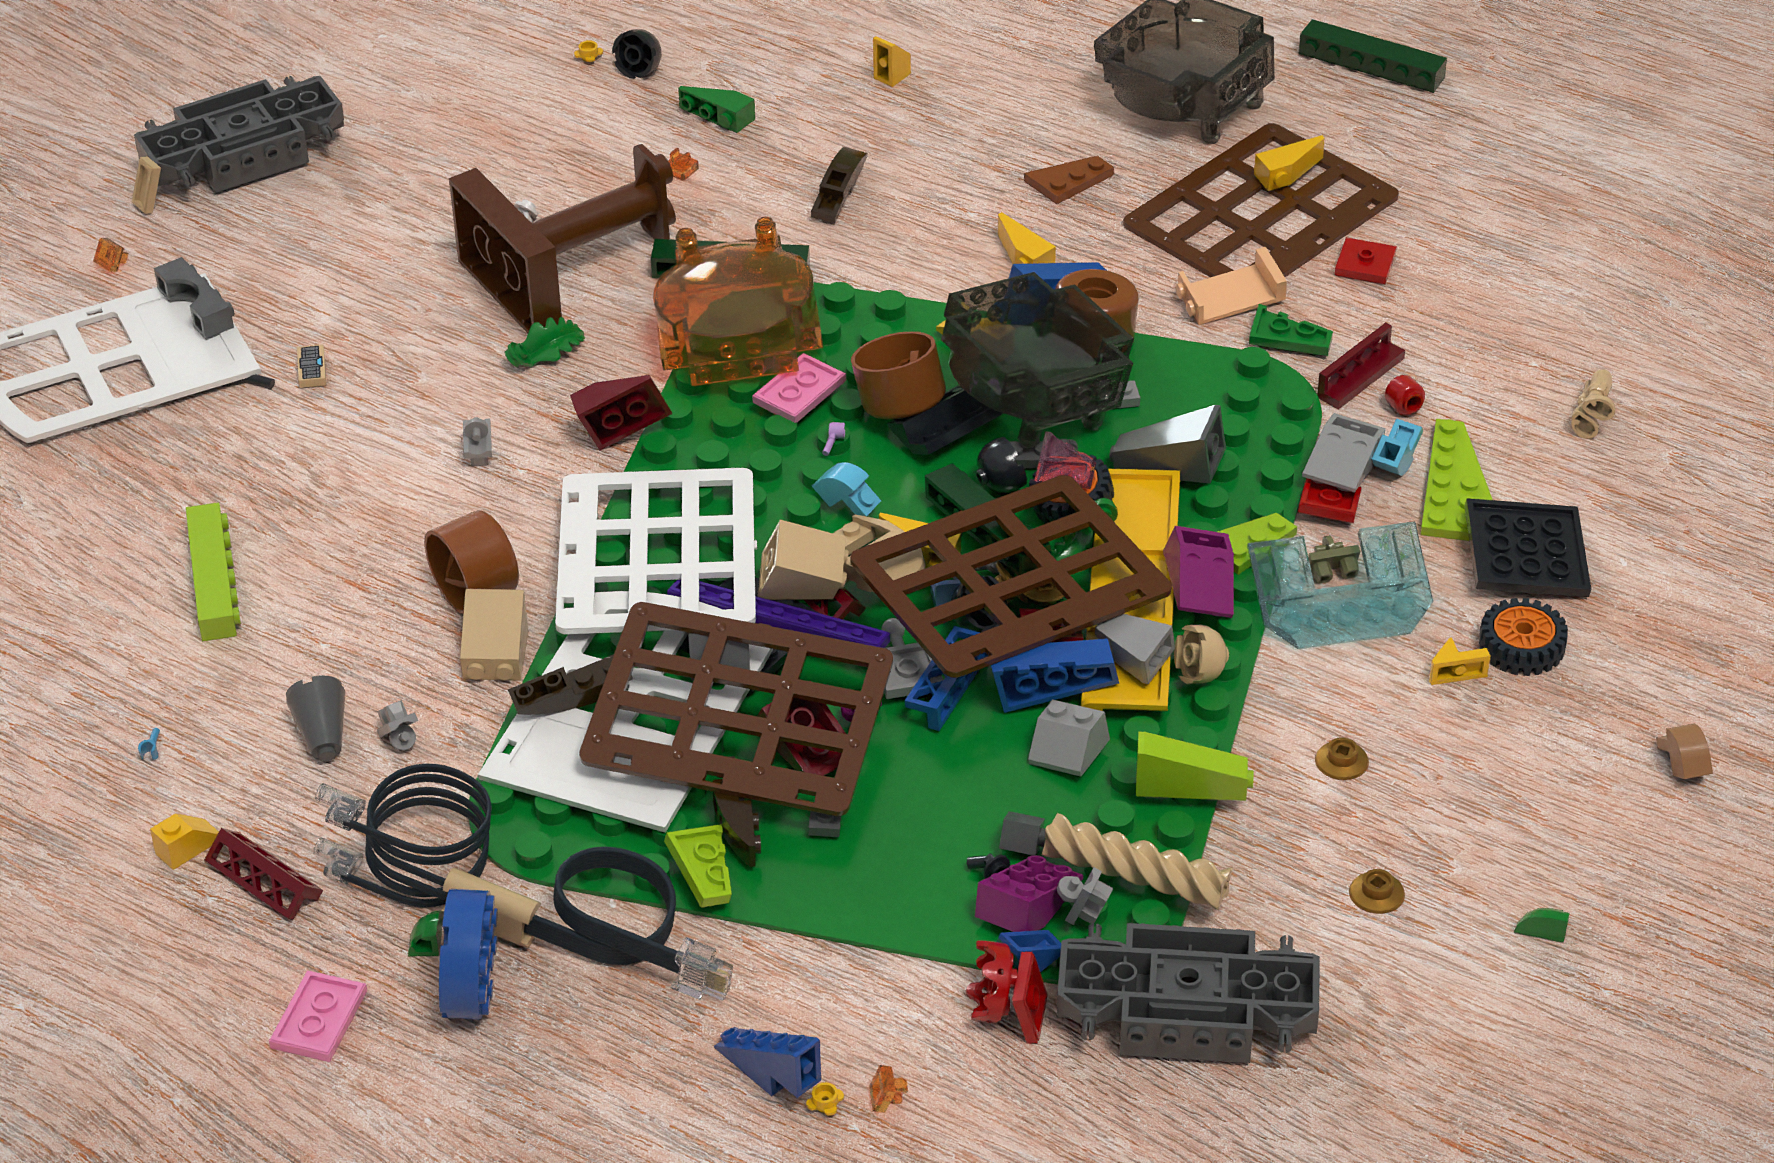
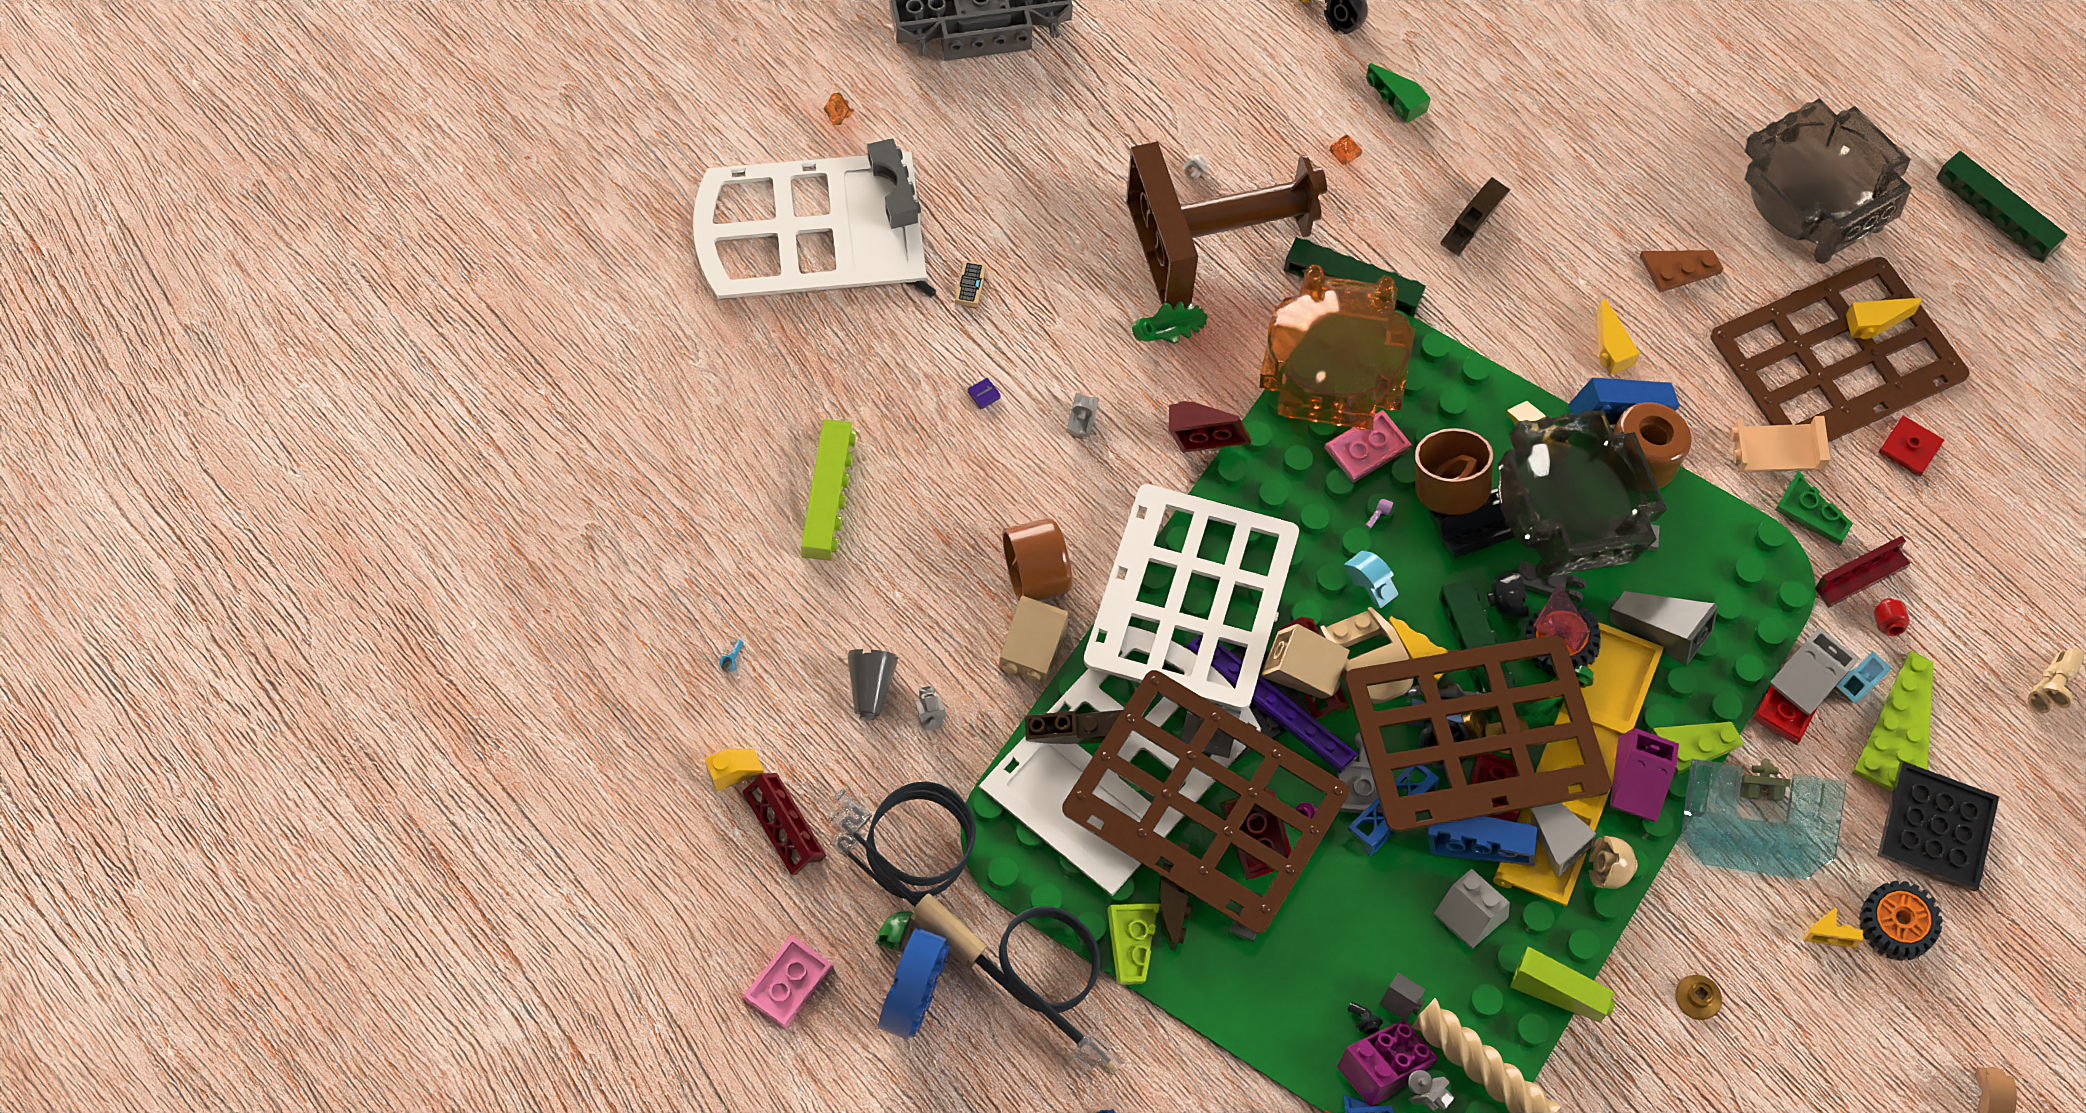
camera: 15 degrees right, 20 degrees up
tan tile [132,156,161,214] -> none
yellow slope [873,36,911,87] -> none
none -> dark purple tile [968,377,1001,409]

